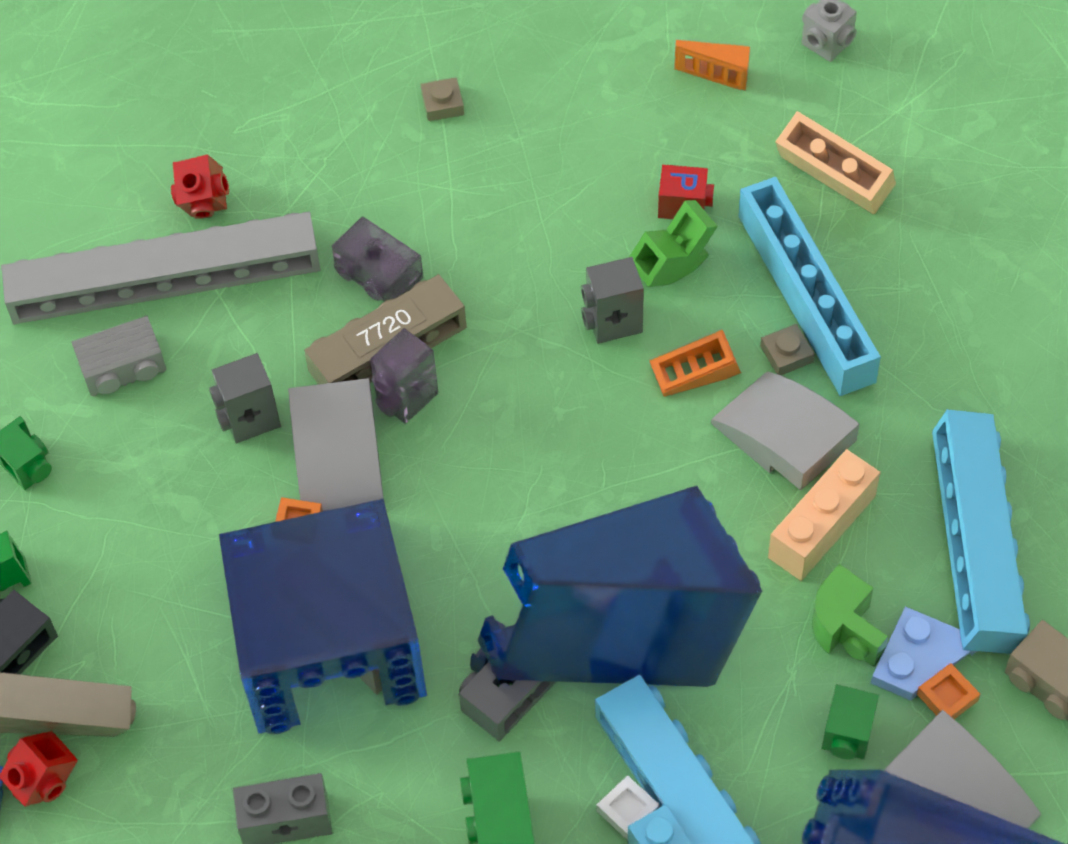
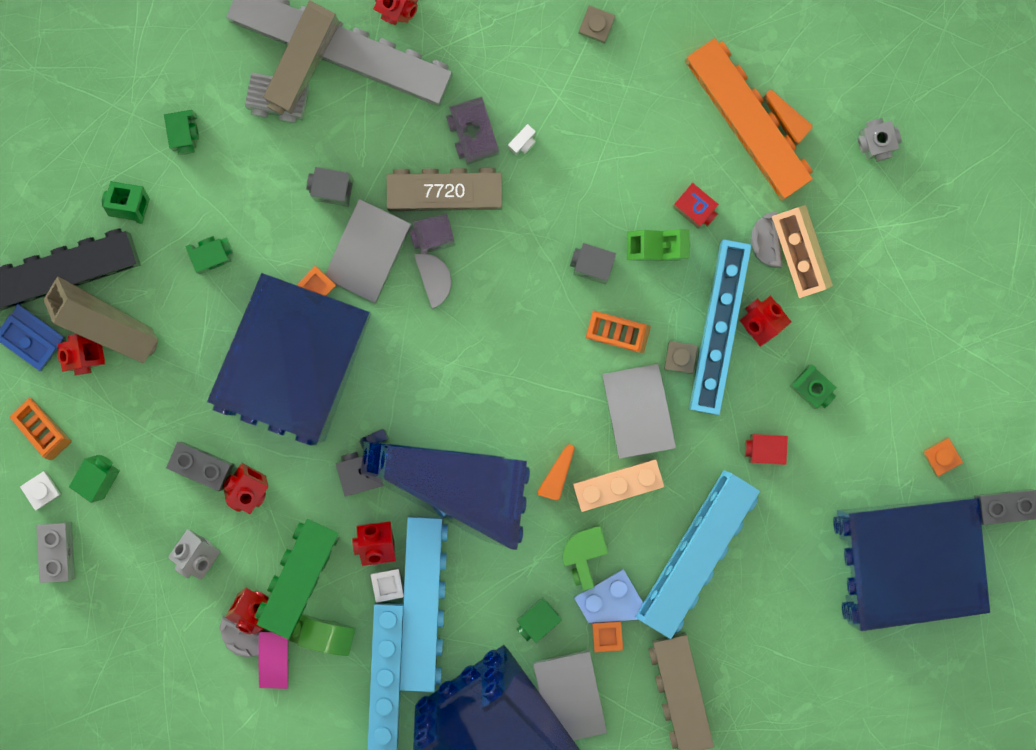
camera: 30 degrees right, 30 degrees up
none -> green brick [185,236,233,274]
none -> red brick [223,463,268,514]
none -> dark tan slope [263,0,340,115]
none -> red brick [352,521,396,566]
none -> light grey tile [414,253,452,309]
none -> white plate [508,124,536,156]
none -> orange slope [537,444,575,501]
none -> orange brick [685,38,813,201]
none -> red brick [739,295,792,347]
none -> red brick [745,434,788,465]
none -> light grey tile [750,211,782,268]
none -> green brick [790,364,837,409]

